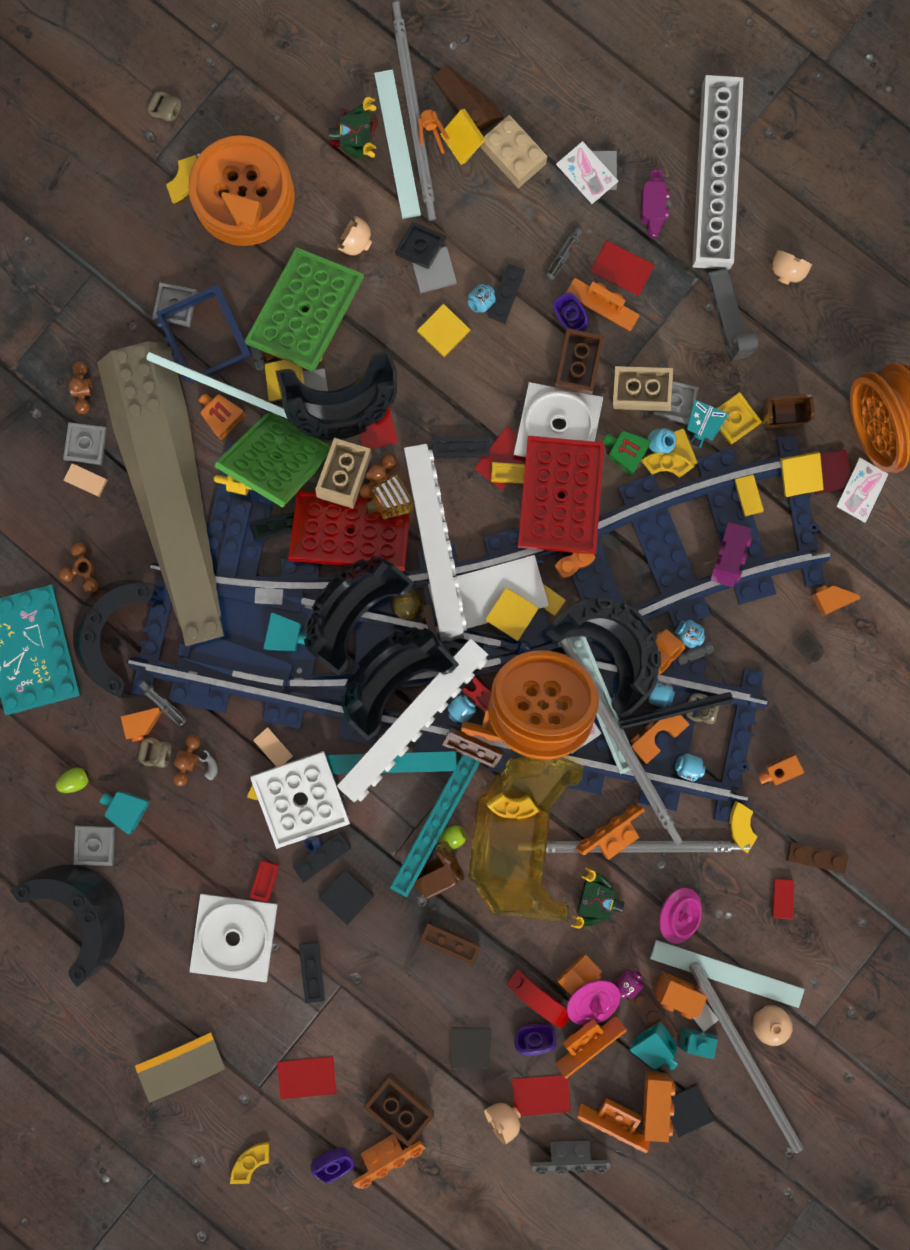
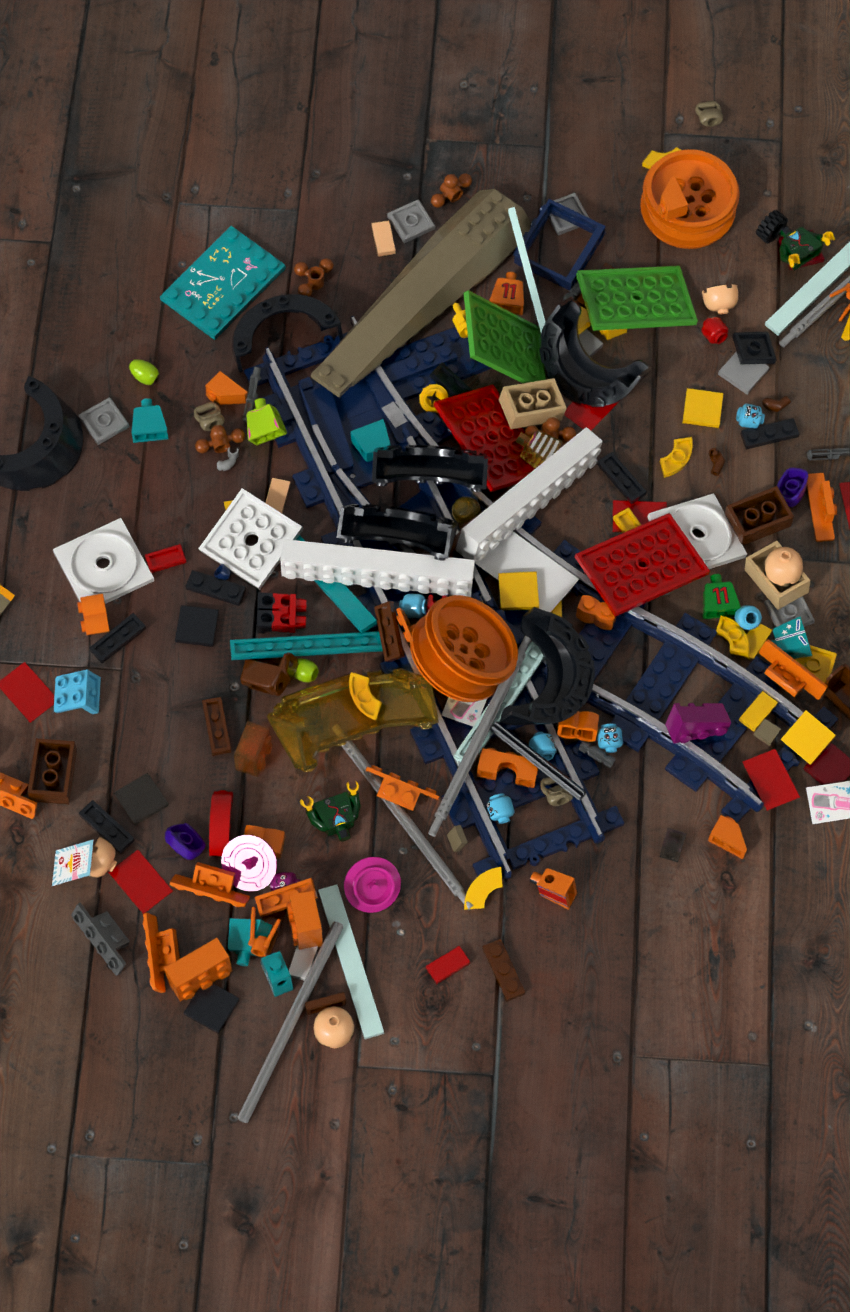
camera: 55 degrees right, 20 degrees down
none -> sticker [52,839,94,886]
none -> medium azure bracket [54,669,101,714]
none -> orange brick [77,594,110,636]
none -> black plate [79,800,135,854]
none -> clear orange brick [234,721,273,777]
none -> lime torso [247,398,287,446]
none -> orange plant [248,907,281,957]
none -> orange plate [255,878,318,917]
none -> red hips [257,592,306,634]
none -> reddish brown tile [305,992,346,1015]
none -> yellow gear [419,384,448,413]
none -> dark tan tile [447,825,468,852]
none -> yellow tile [660,437,693,478]
none -> red head [701,317,728,344]
none -> reddish brown arm [708,448,725,476]
none -> red sticker [742,749,800,811]
none -> dark tan tile [753,719,781,746]
none -> black tyre [756,209,788,244]
none -> orange bracket [759,639,828,700]
none -> reddish brown arm [762,396,791,412]
none -> light nougat cylinder [765,547,803,586]

